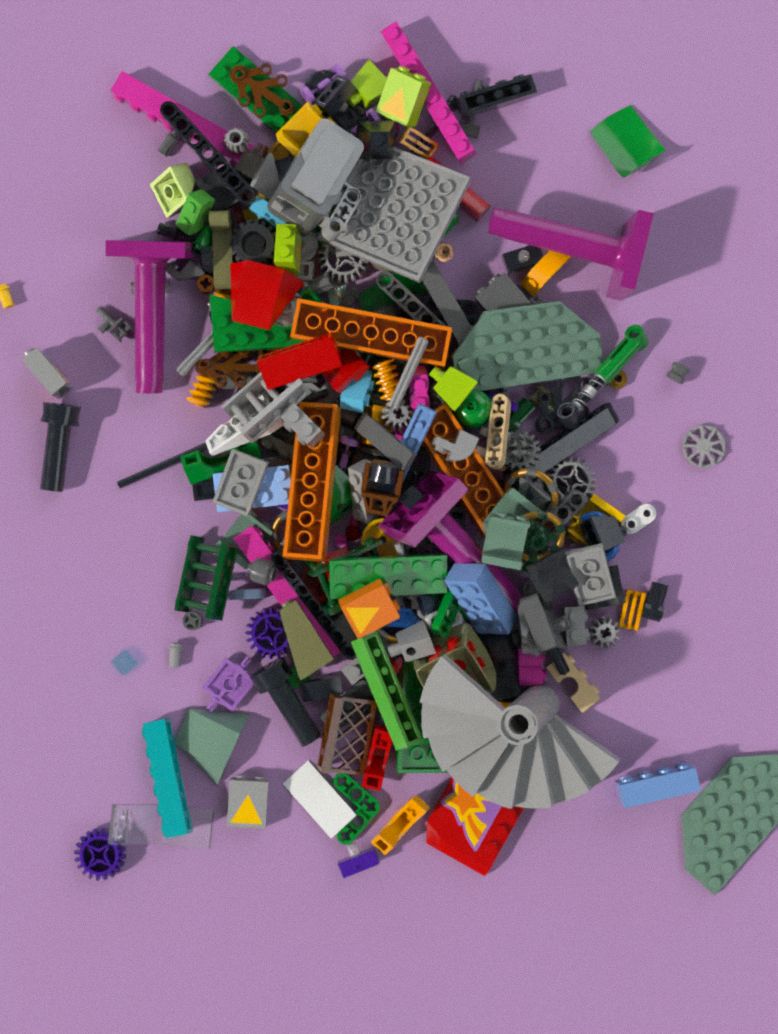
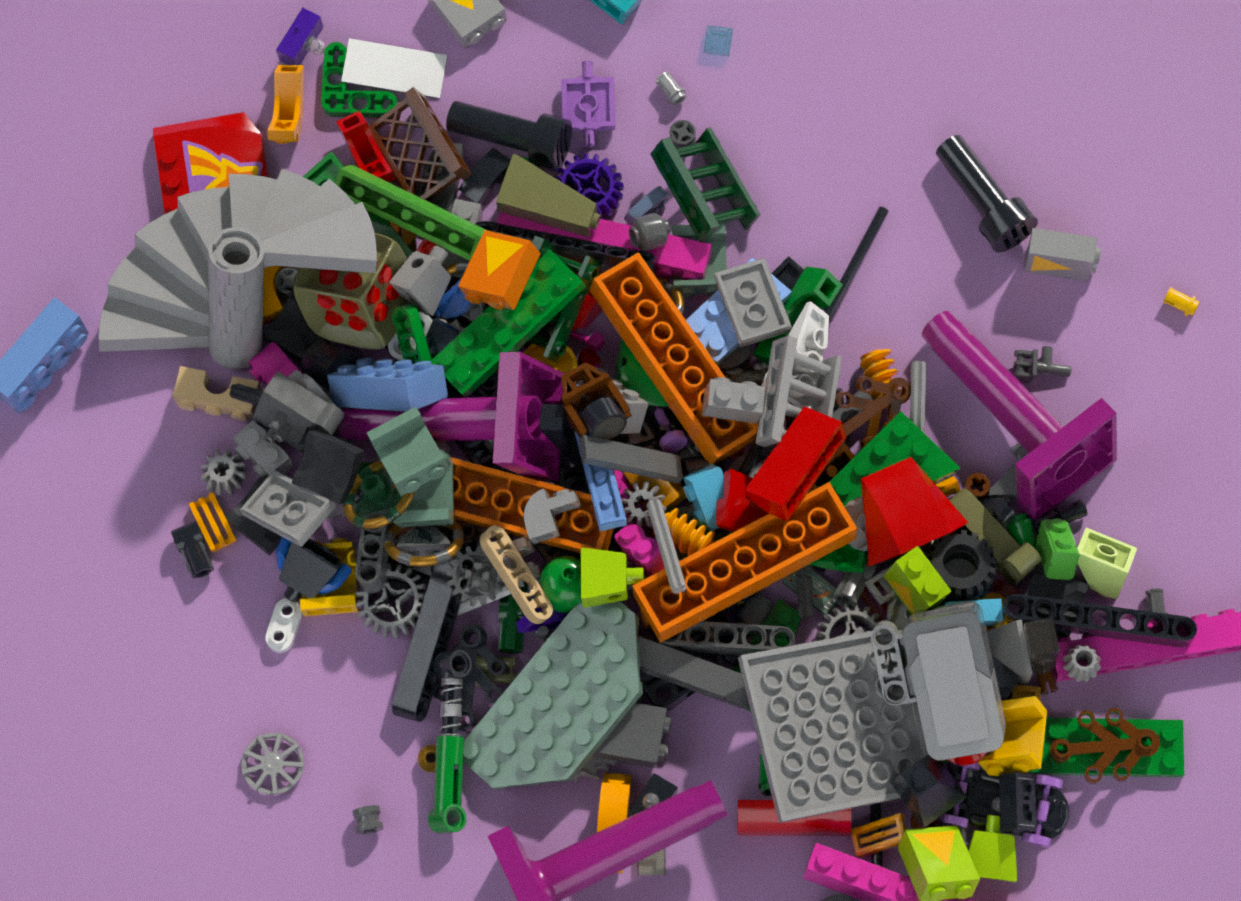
camera: 145 degrees right, 15 degrees down
sand green wedge [175,708,250,785] -> none
light nougat plate [435,243,453,262] -> none

